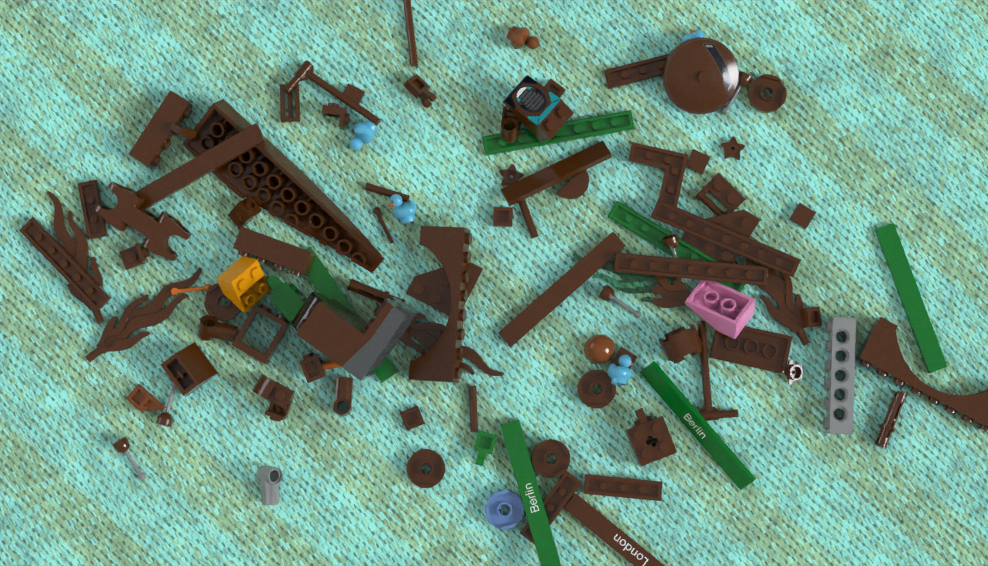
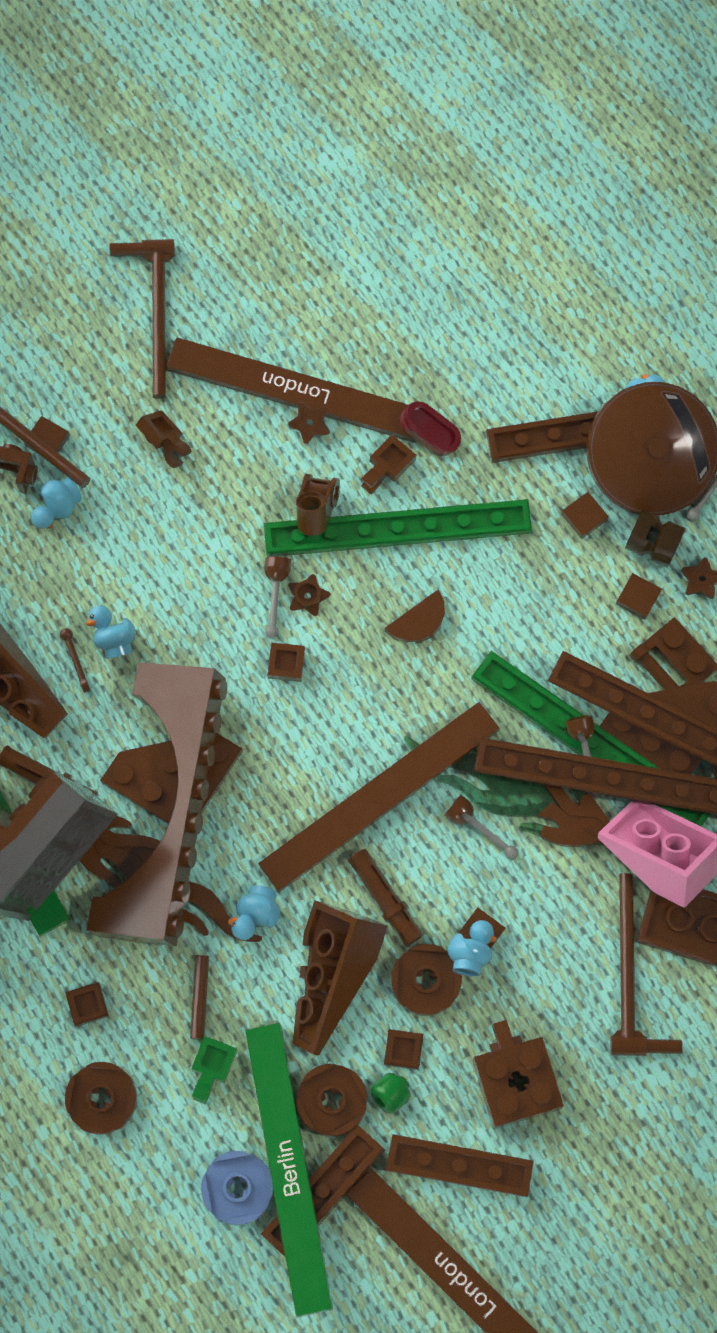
camera: 10 degrees right, 10 degrees down
reddish brown piece [365,183,410,203] -> none
reddish brown tile [501,141,612,206] -> none
slope [502,75,574,143] -> none
dark orange animal [507,26,539,49] -> none
reddish brown piece [518,199,539,239] -> none
dark orange hair [584,334,615,364] -> none
reddish brown plate [628,142,688,207] -> none
green tile [640,361,756,490] -> none
reddish brown brick [658,324,703,364] -> none
none -> reddish brown tile [166,337,417,443]
none -> medium azure animal [228,885,280,940]
none -> hinge [264,556,292,638]
none -> reddish brown plate [288,401,330,444]
none -> reddish brown wedge [293,900,388,1055]
none -> reddish brown pin [348,849,424,947]
none -> green piece [371,1073,411,1114]
none -> reddish brown tile [384,1029,424,1070]
none -> dark red tile [400,401,461,456]
none -> reddish brown tile [561,492,609,539]
none -> dark brown wheel [625,509,686,568]

